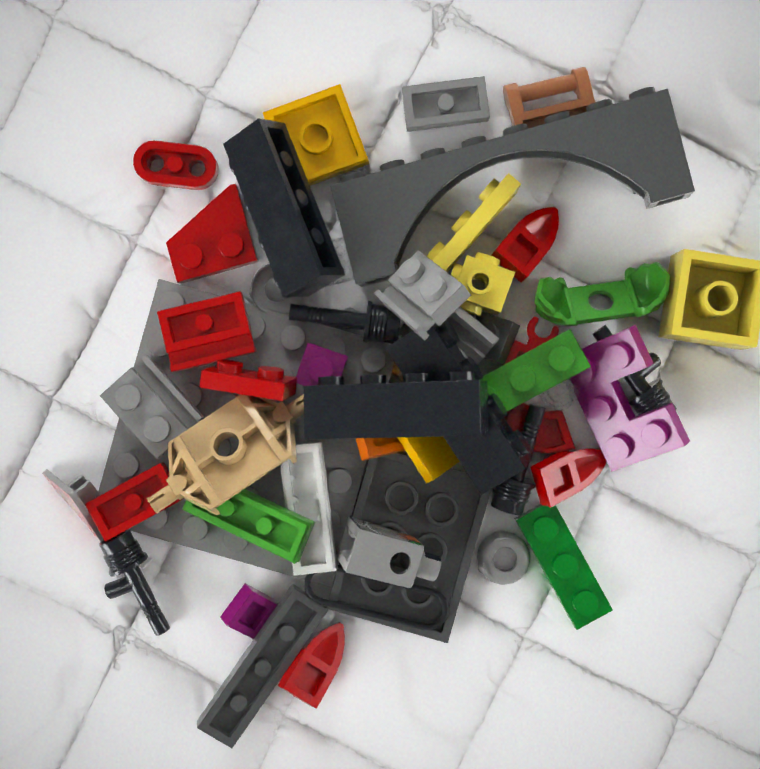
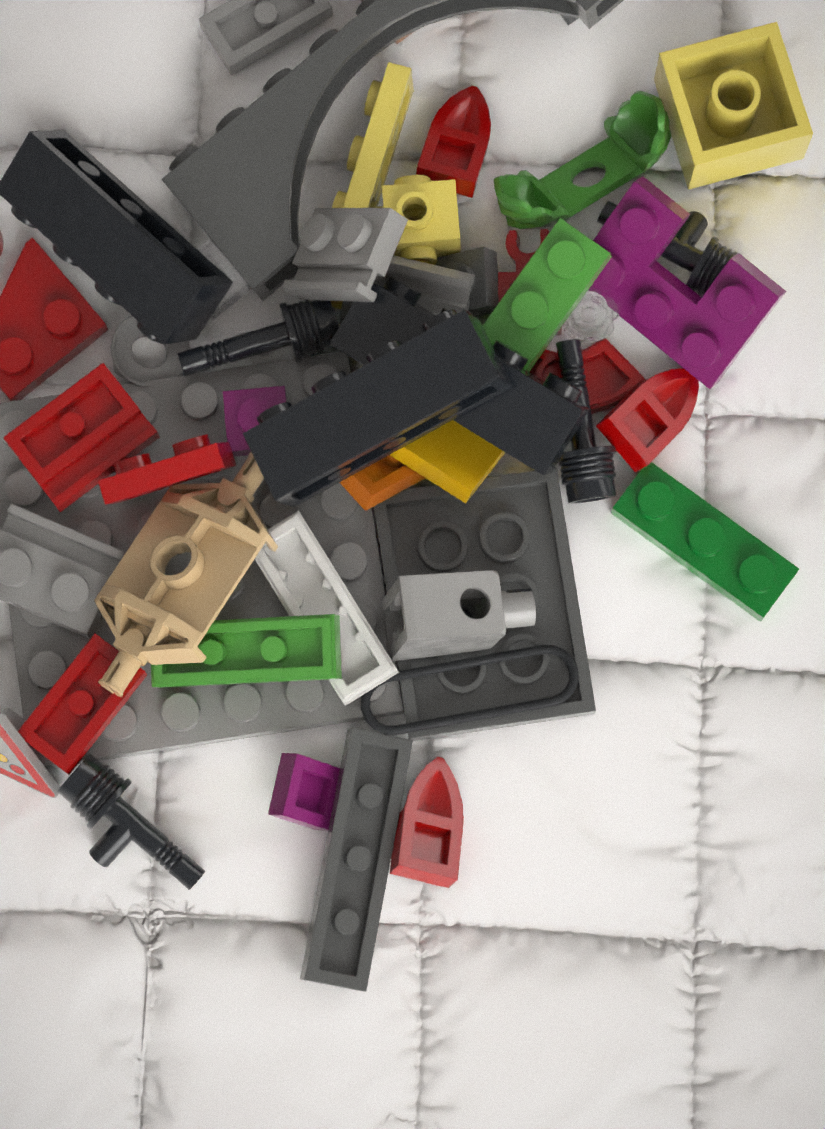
camera: 20 degrees left, 10 degrees down
yellow tile [263,84,369,186] -> none
light grey piece [477,530,530,585] -> none

